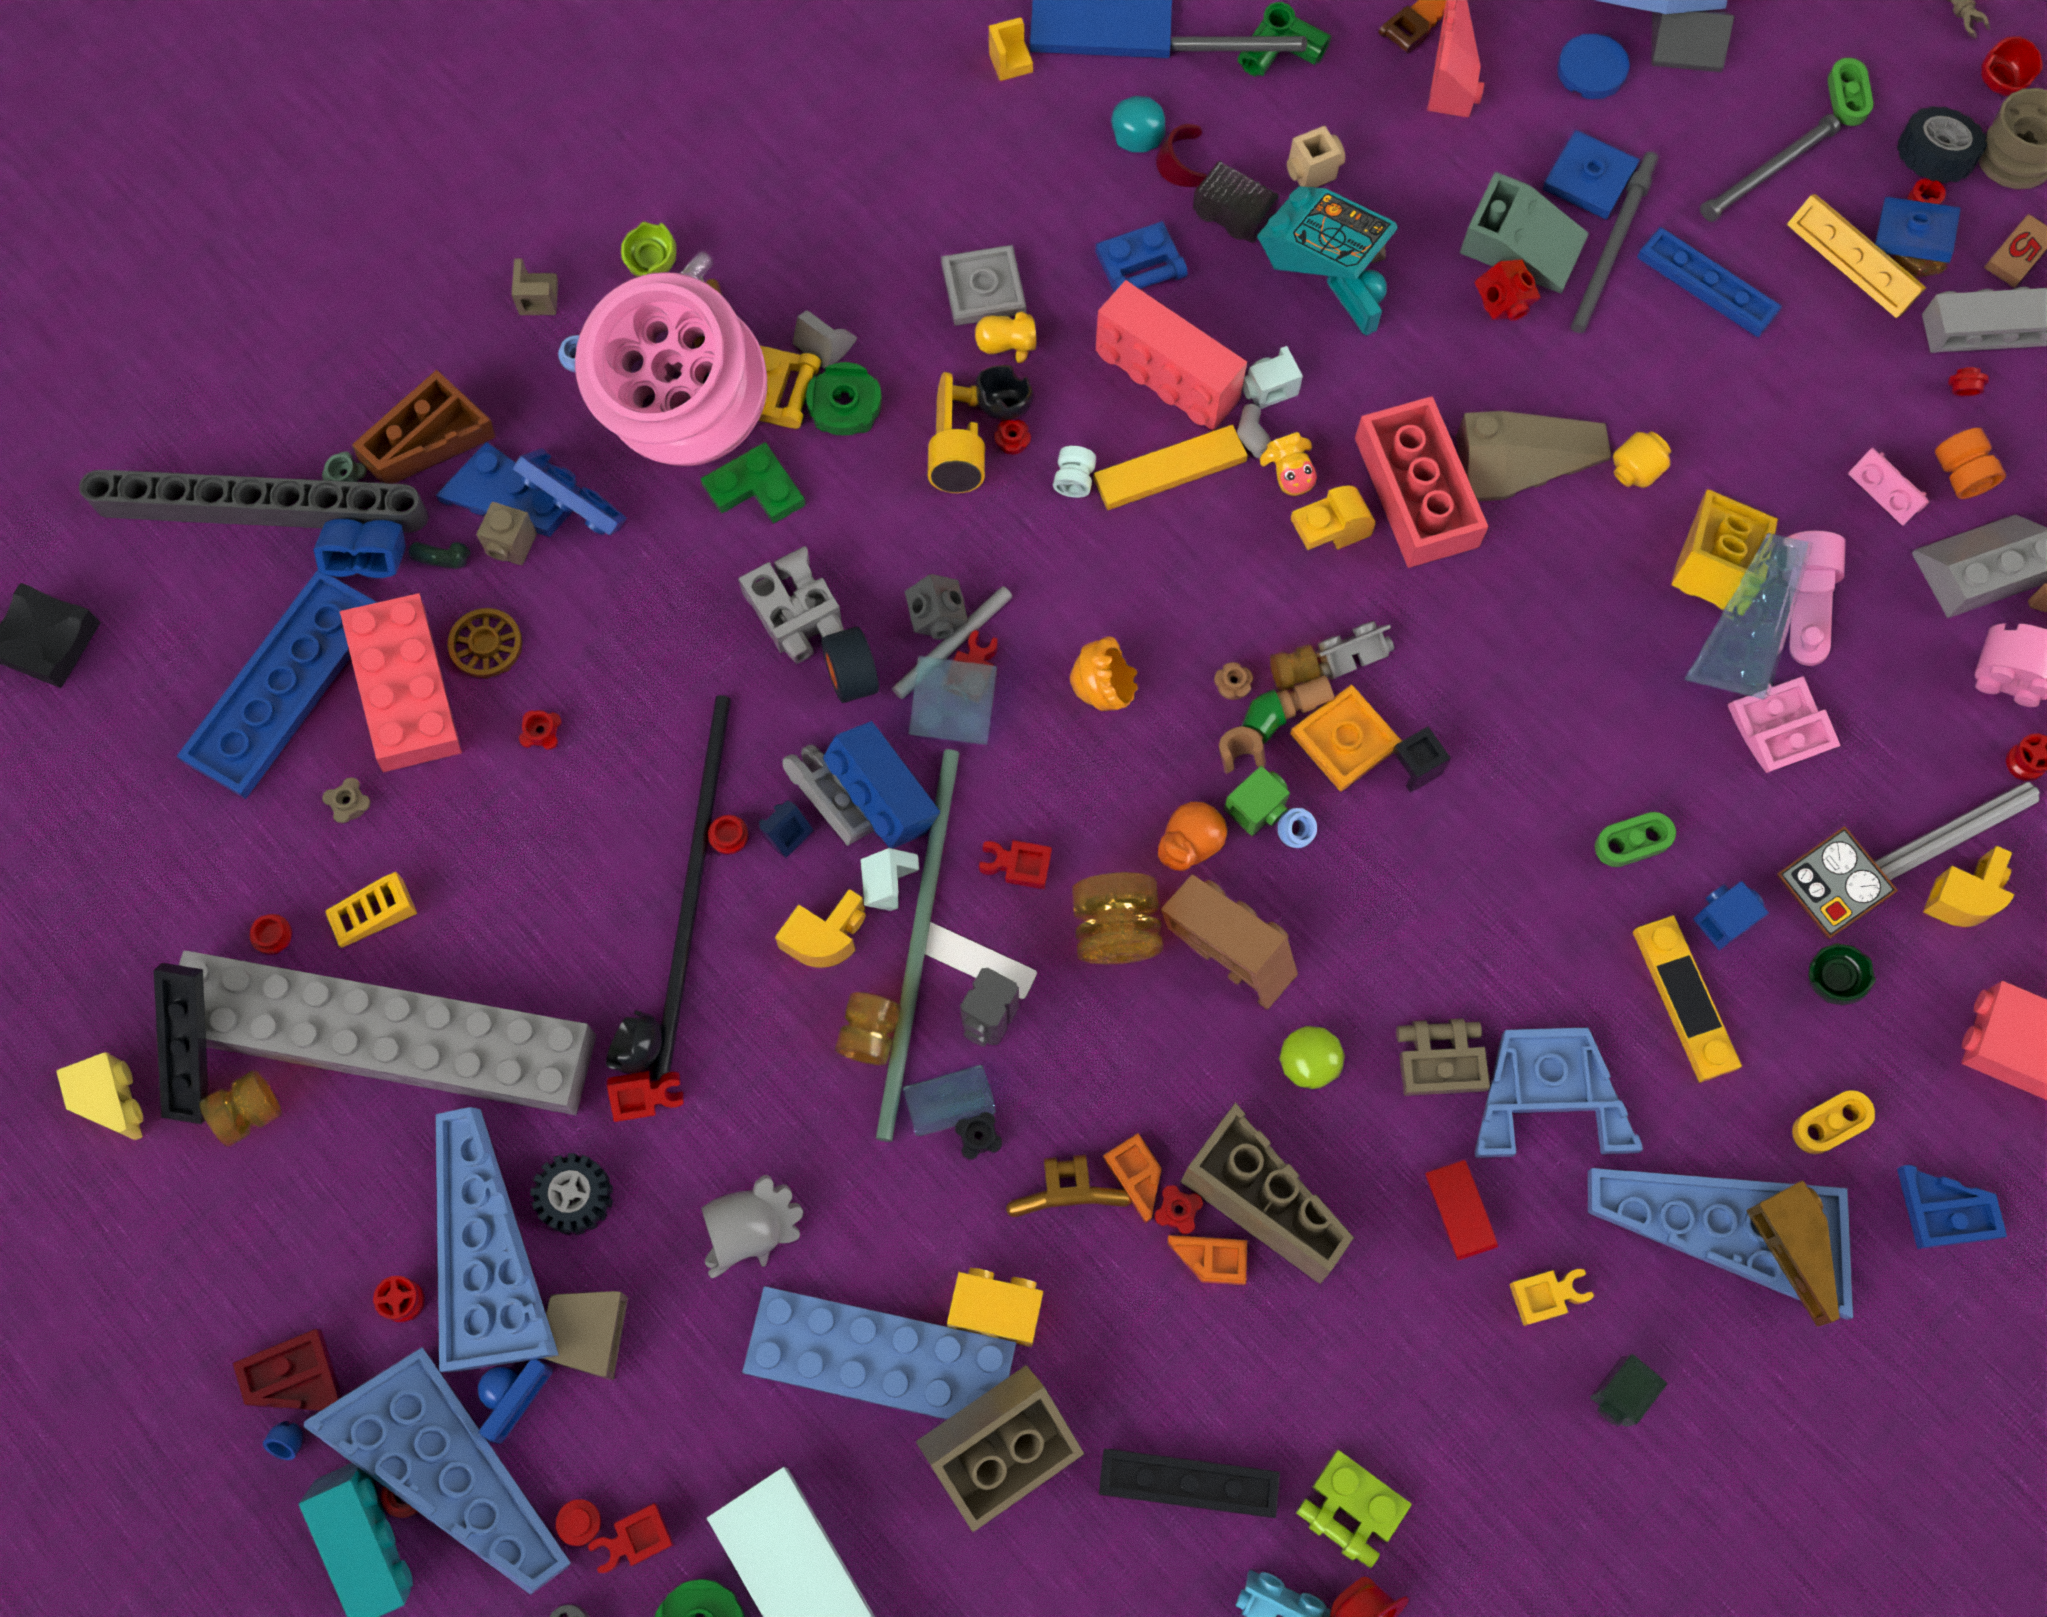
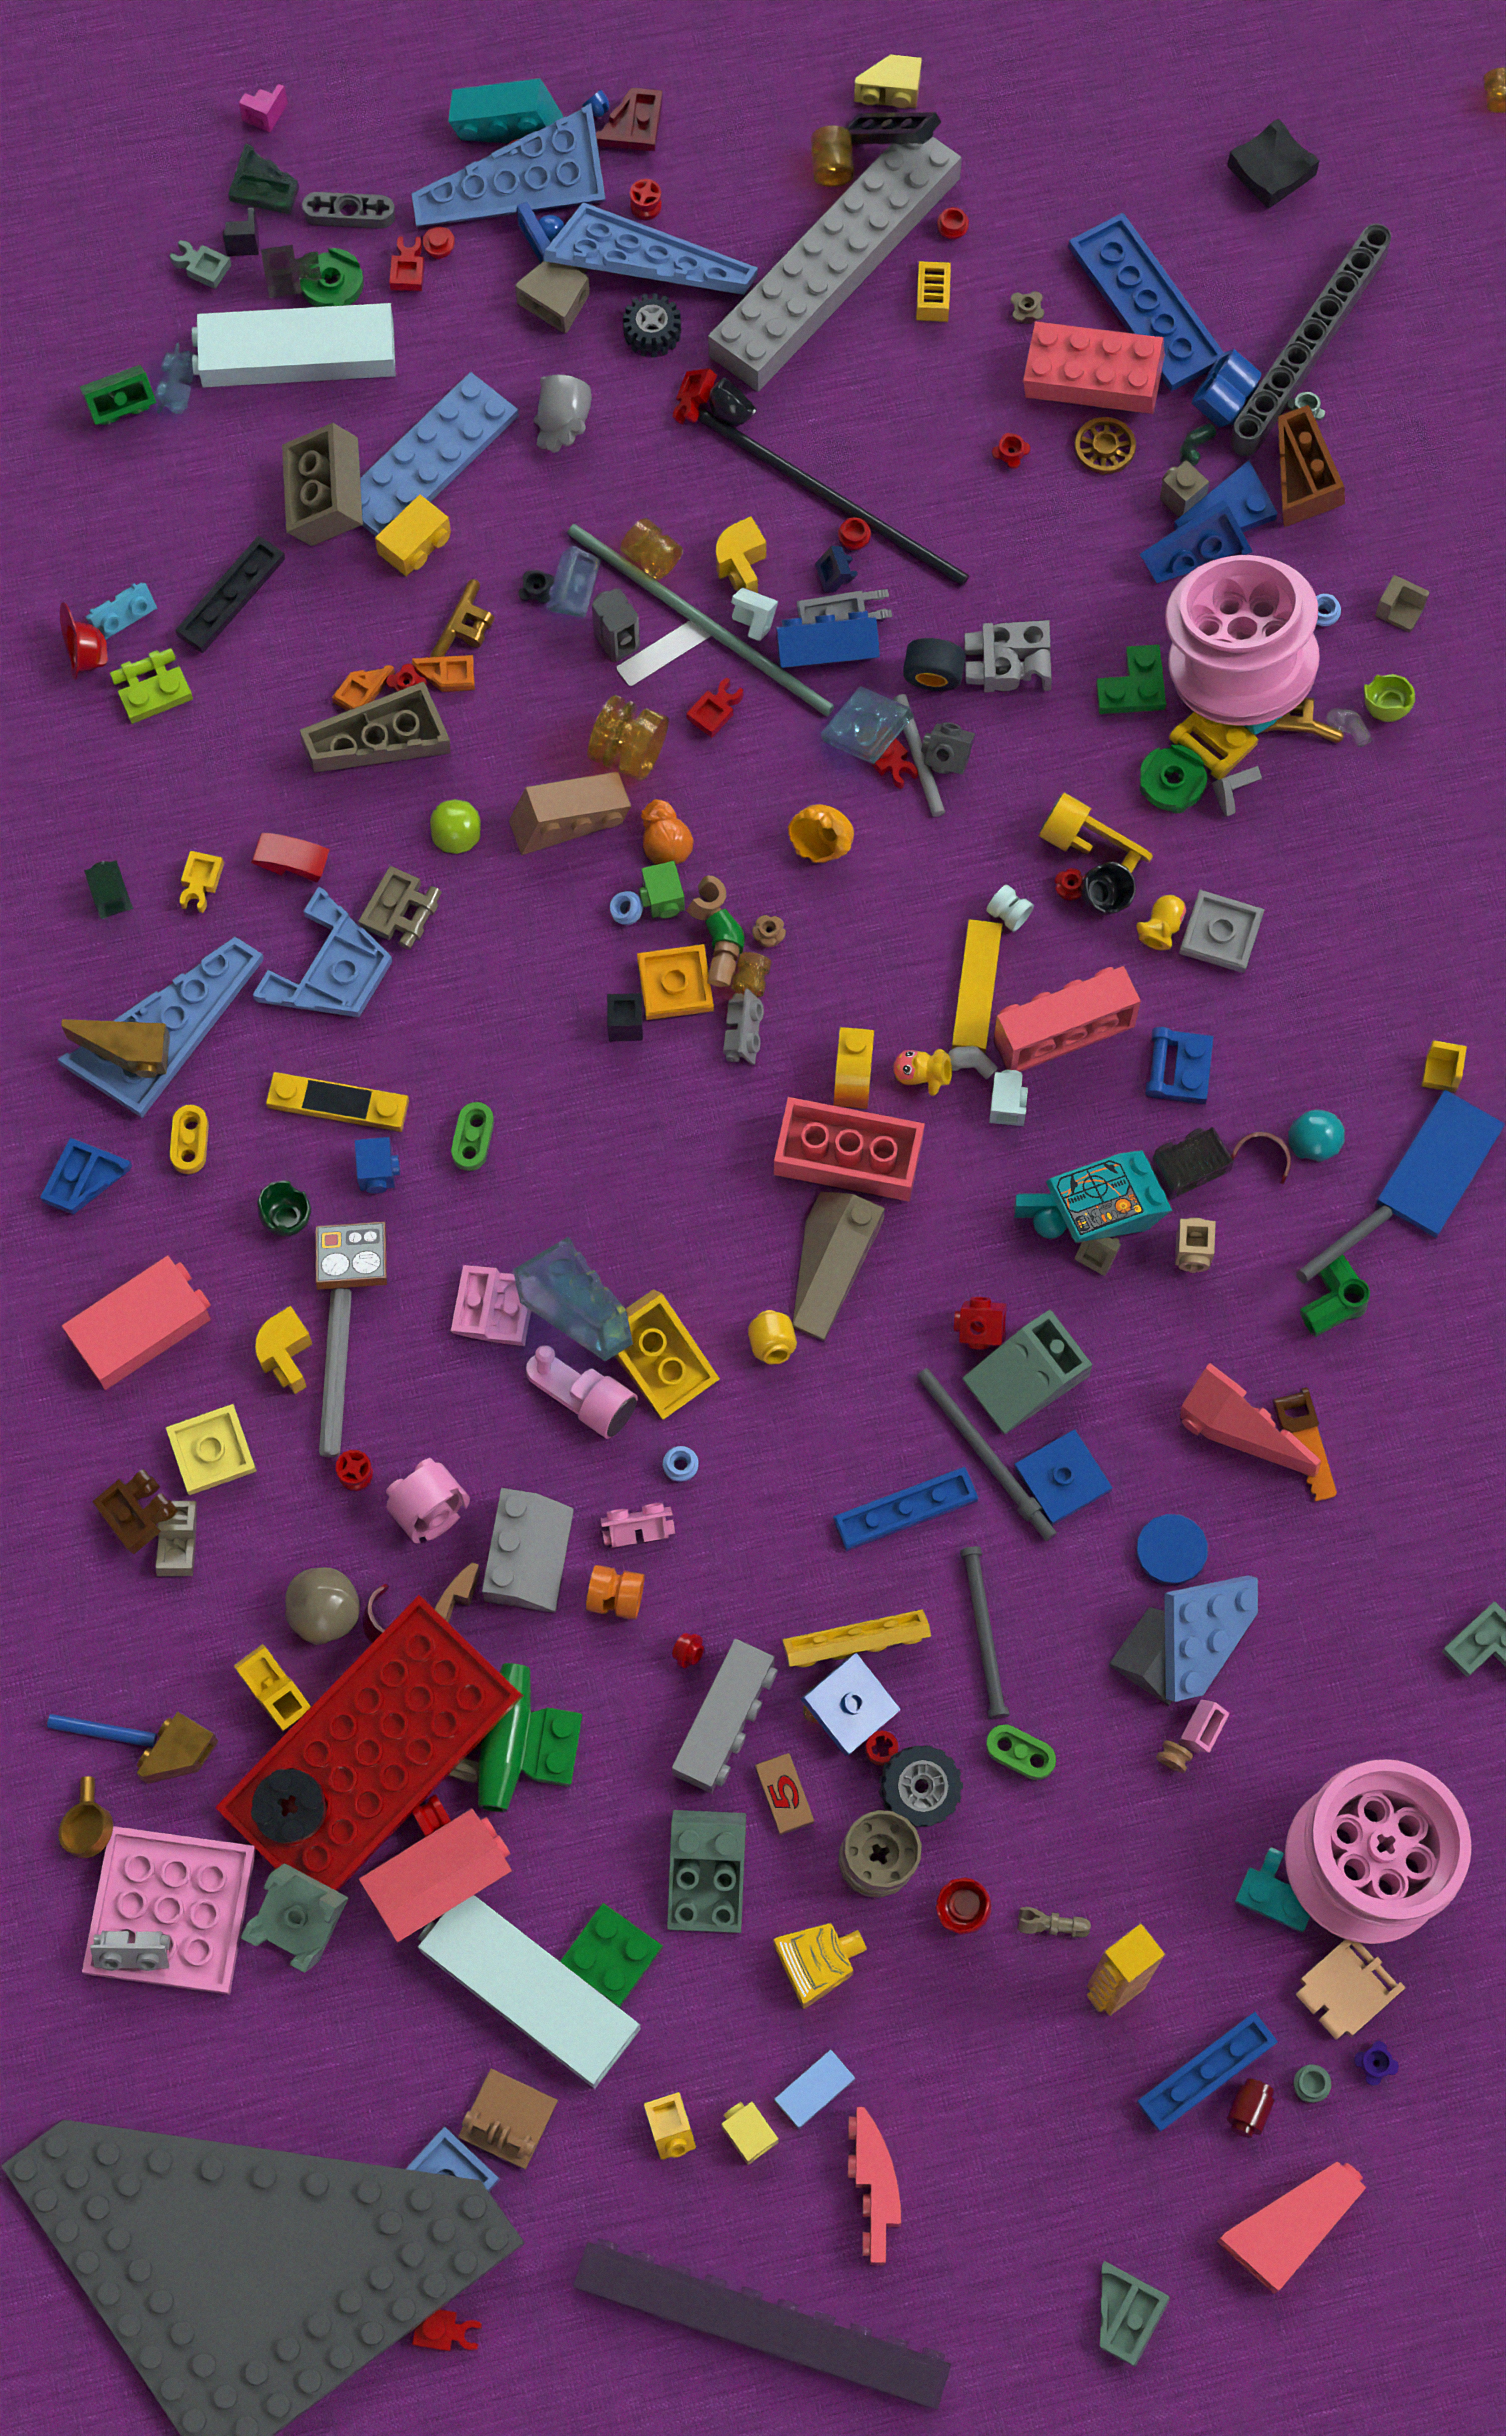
camera: 120 degrees right, 0 degrees up
none -> light blue plate [663,1446,698,1482]

